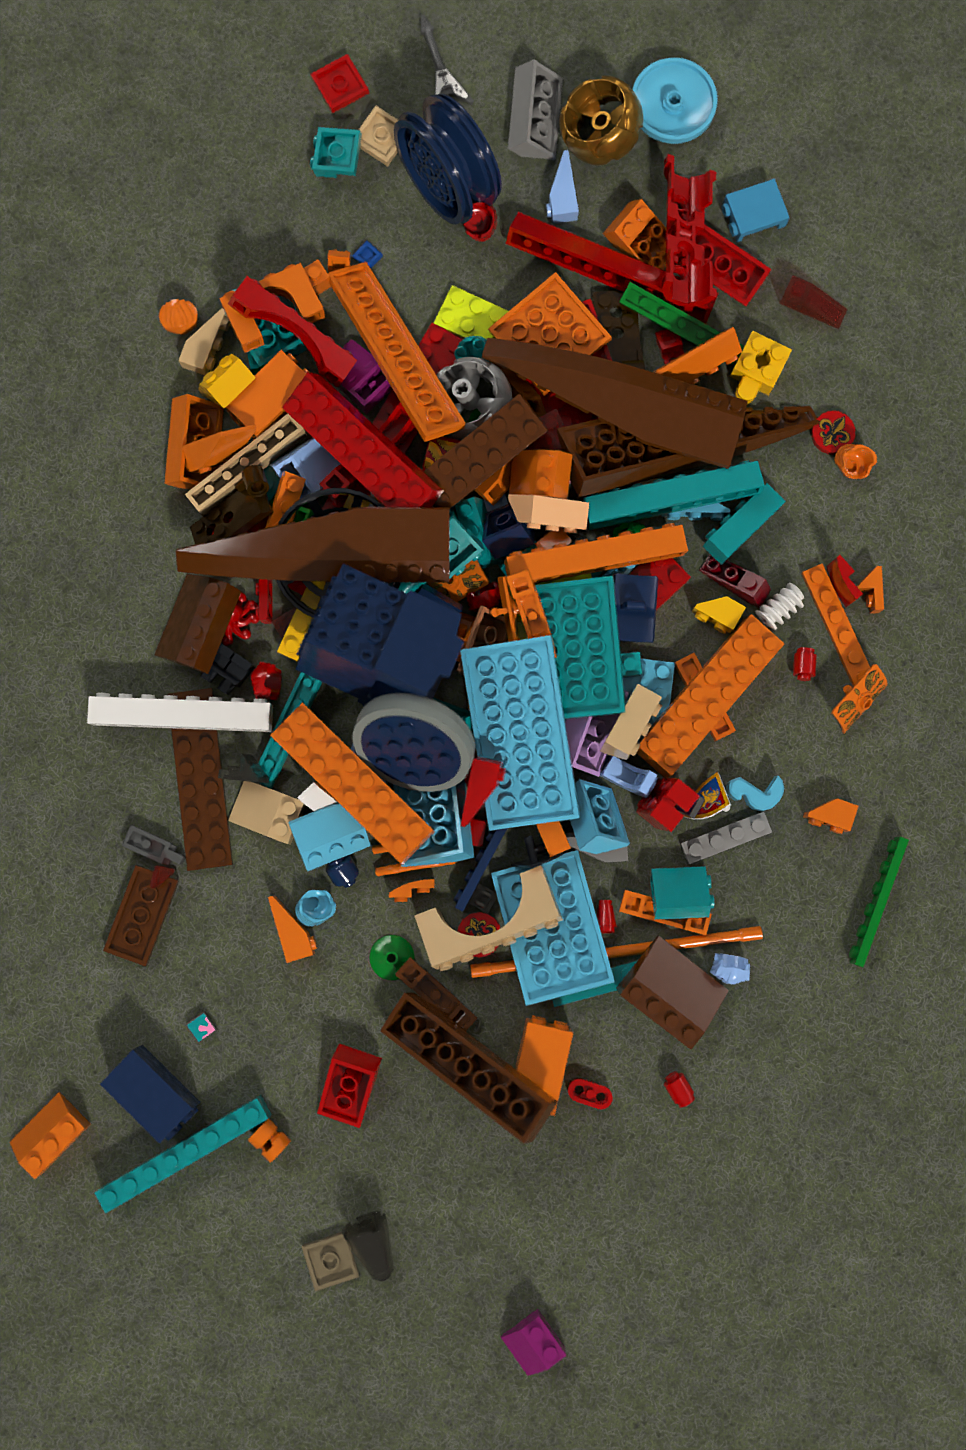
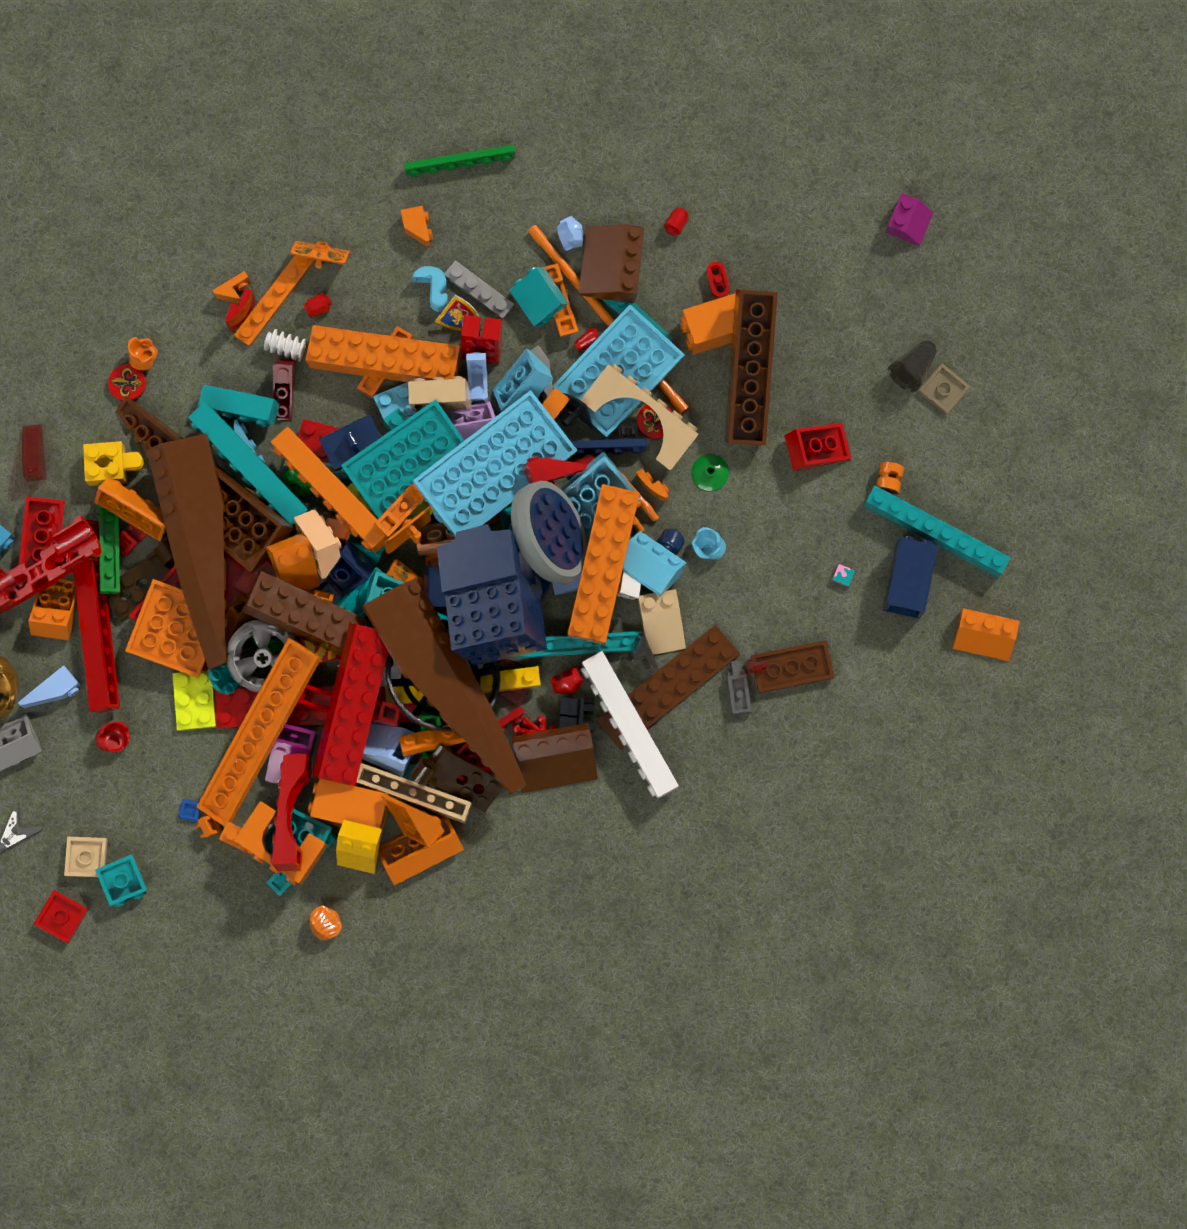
camera: 120 degrees left, 5 degrees down
tan slope [178,308,230,375] -> none
orange slope [268,896,317,963] -> none
dark blue wheel [394,93,502,224] -> none
reddish brown slope [395,957,477,1031] -> none
red hair [466,581,501,612] -> none
yellow slope [692,596,746,634] -> none

